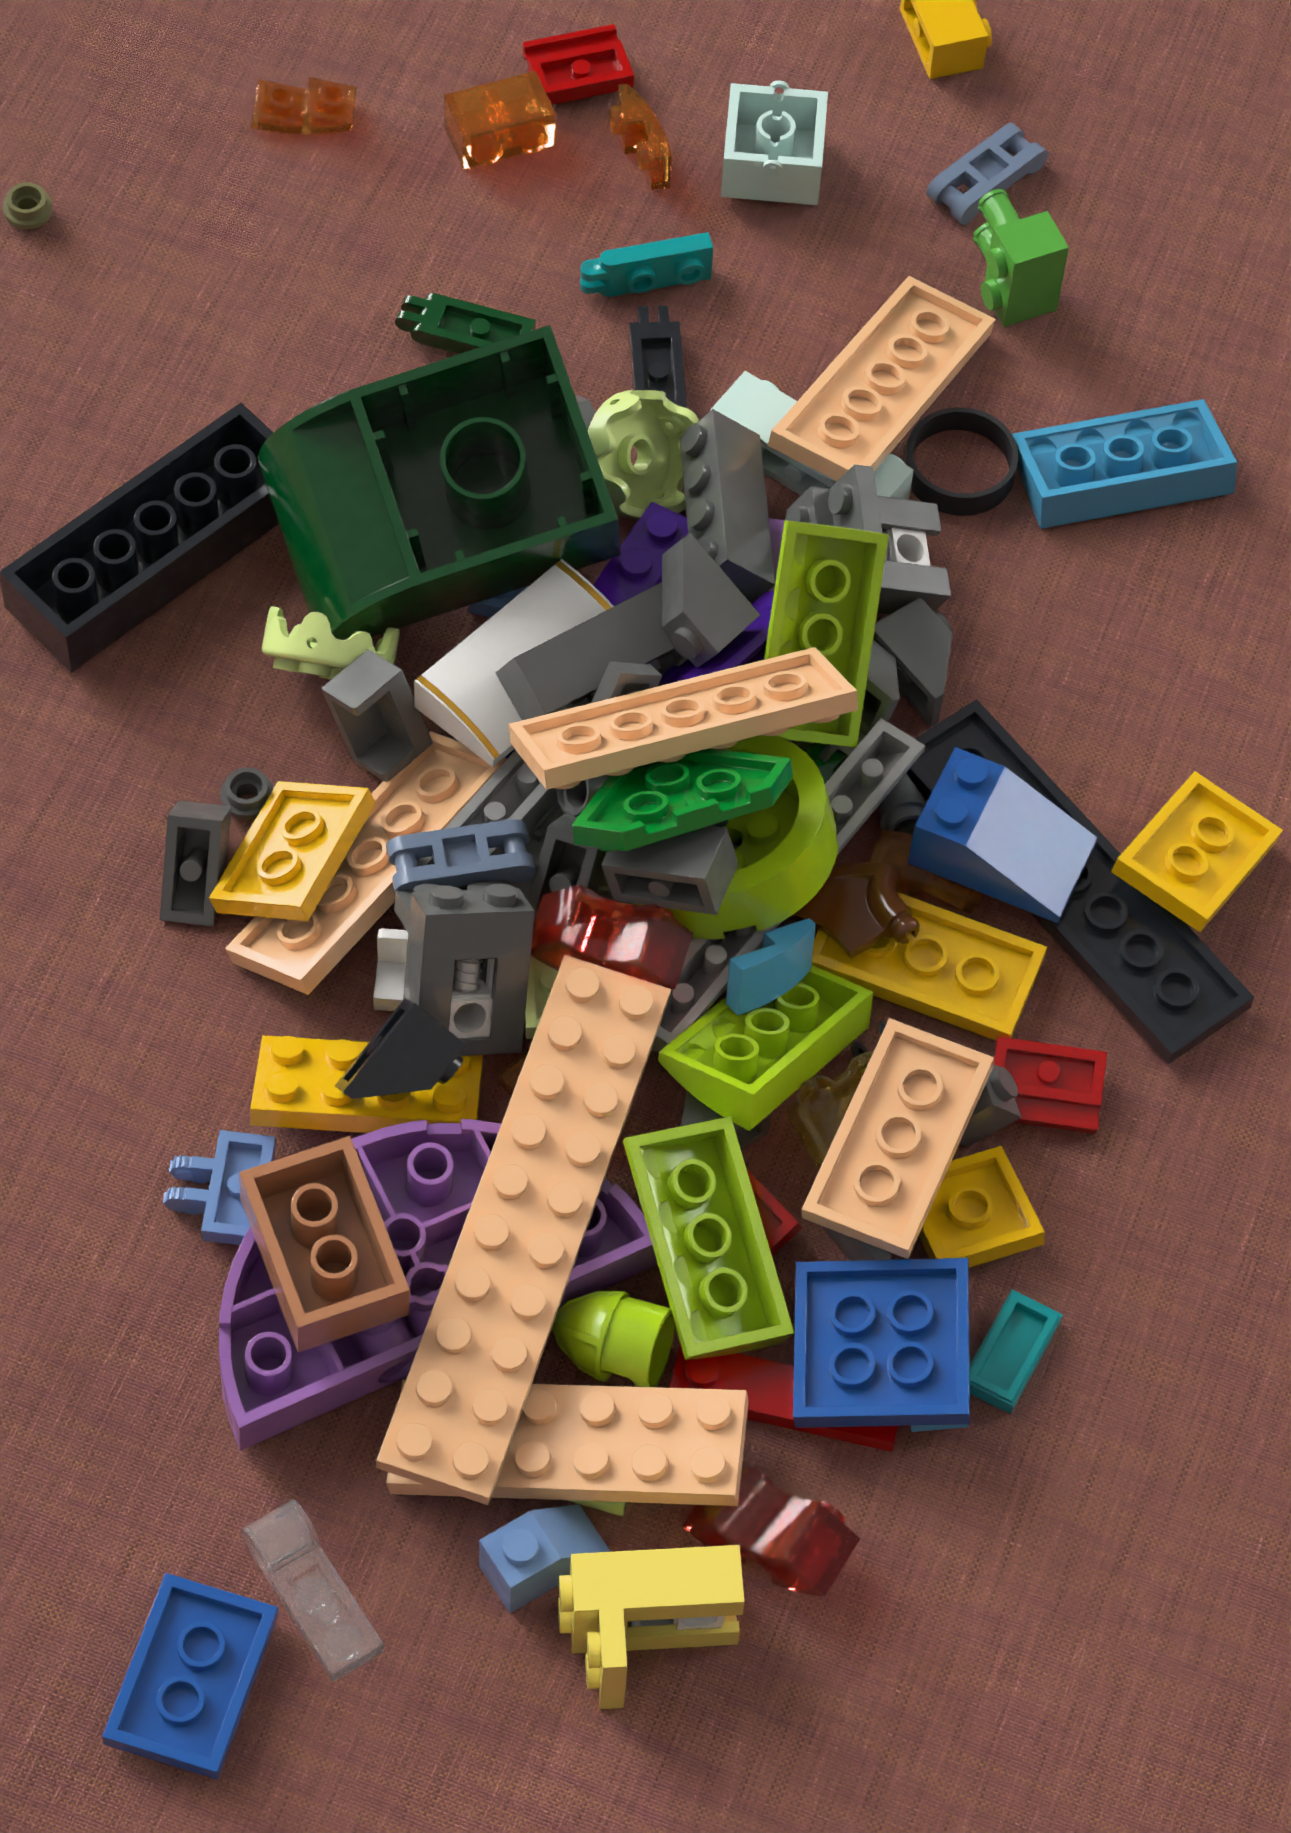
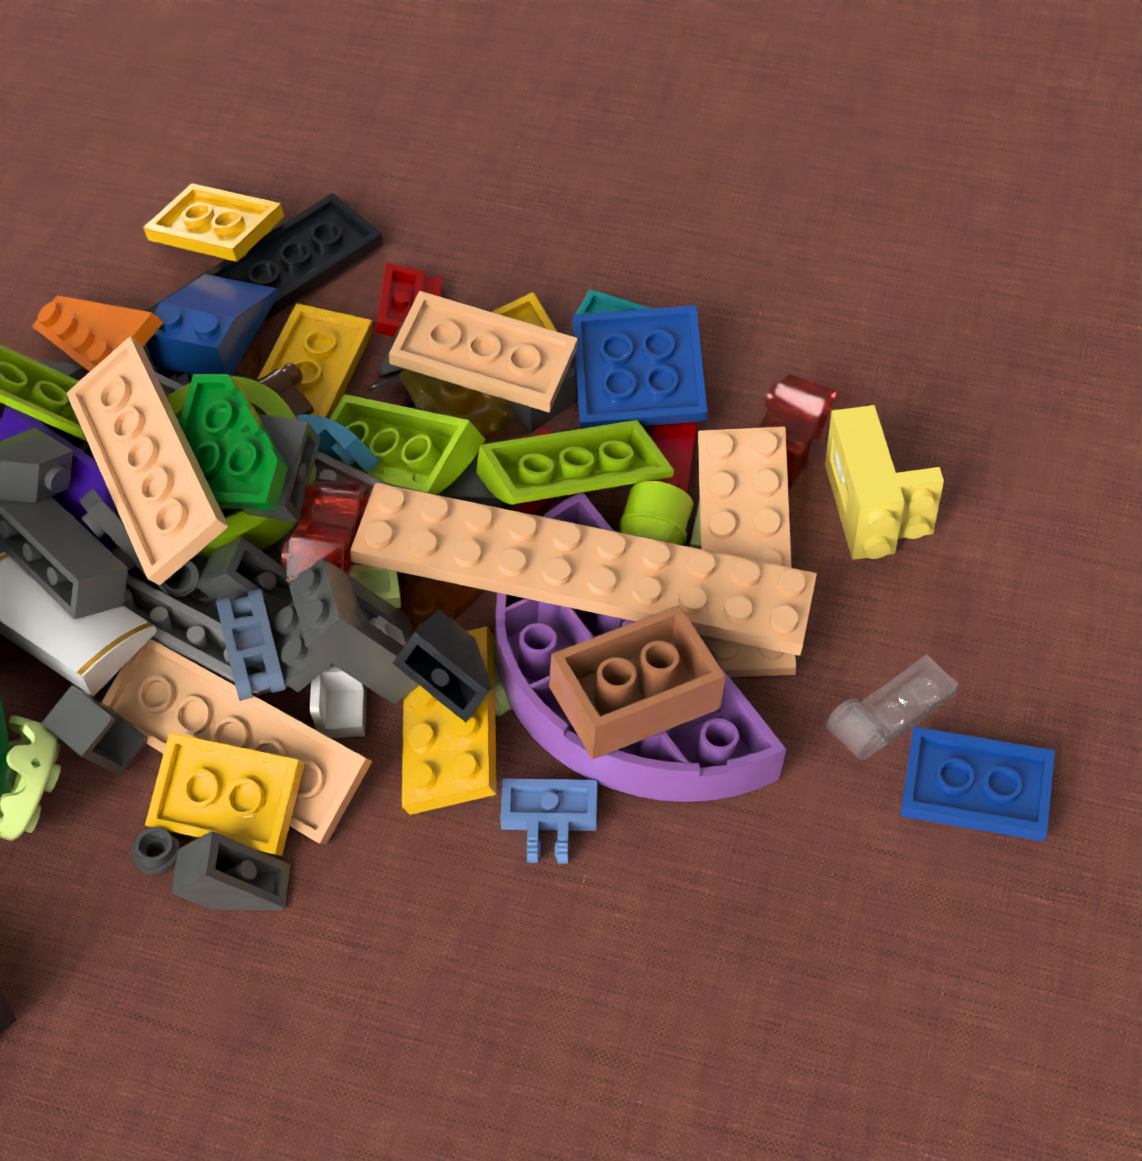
camera: 90 degrees left, 5 degrees down
medium blue slope [479,1504,610,1613] -> none
none -> orange wing [32,295,163,372]

